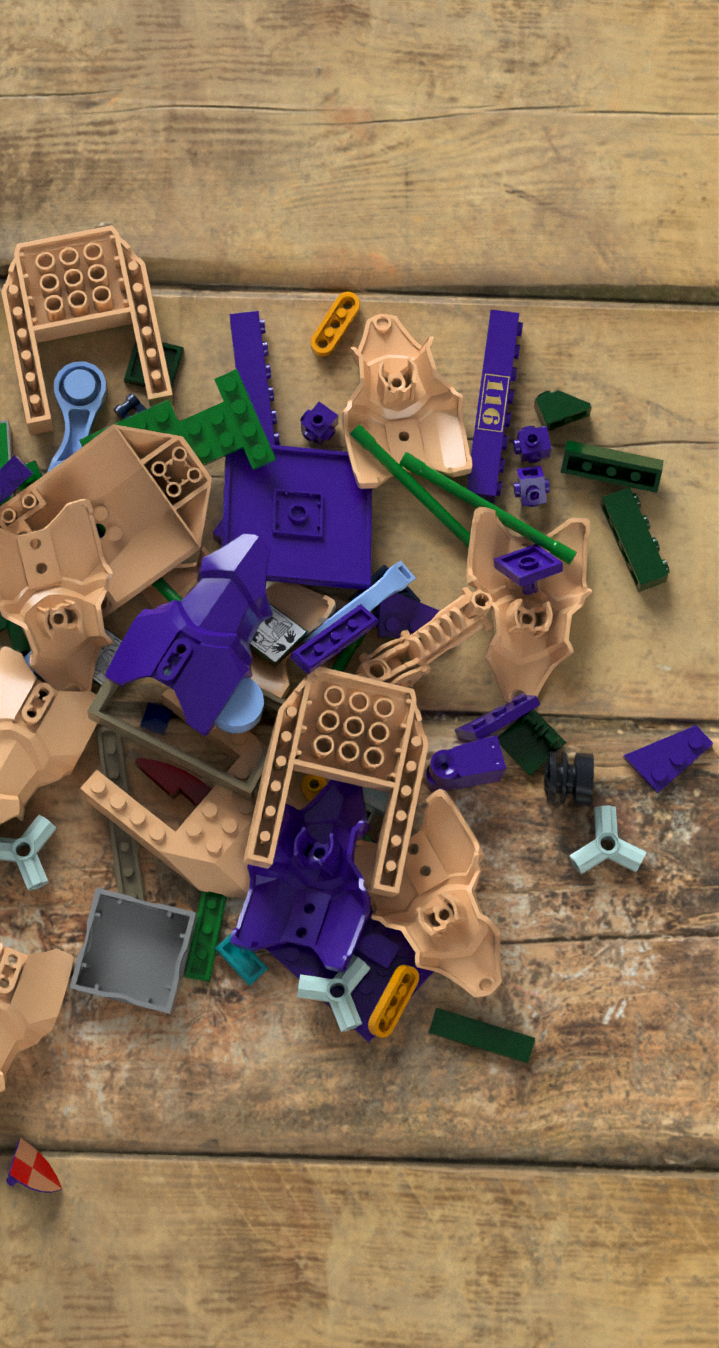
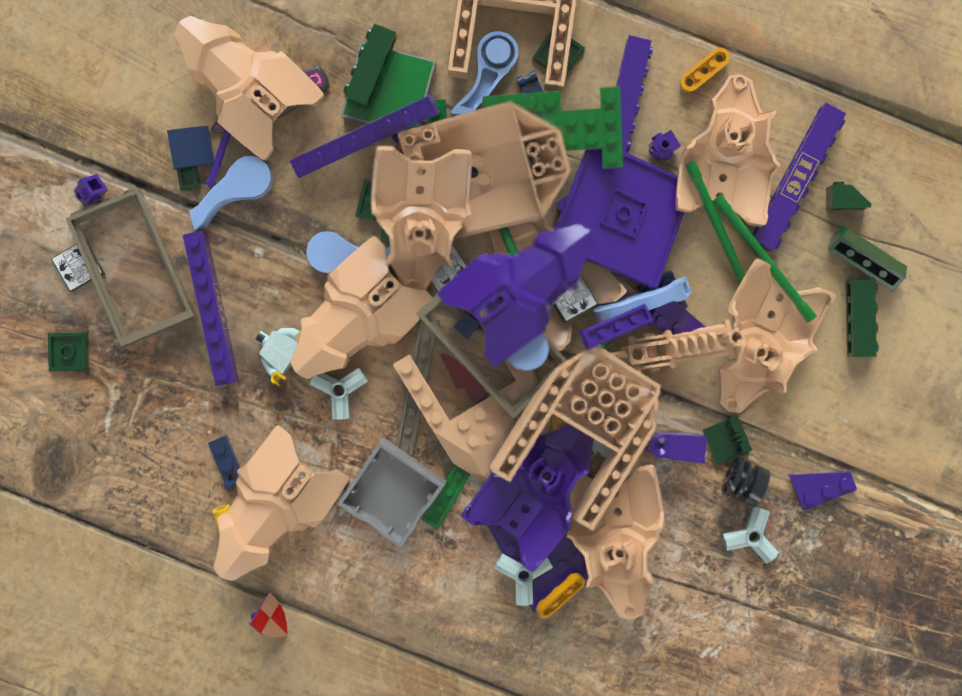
camera: 25 degrees right, 15 degrees up
teal plate [215,933,269,987] -> none
dark purple tile [355,934,401,970] -> none
dark green tile [429,1008,535,1064] -> none
dark purple wing [455,693,540,741] -> none
dark purple tile [494,544,563,595] -> none
dark purple brick [513,426,551,463] -> none
dark purple brick [513,466,550,507] -> none

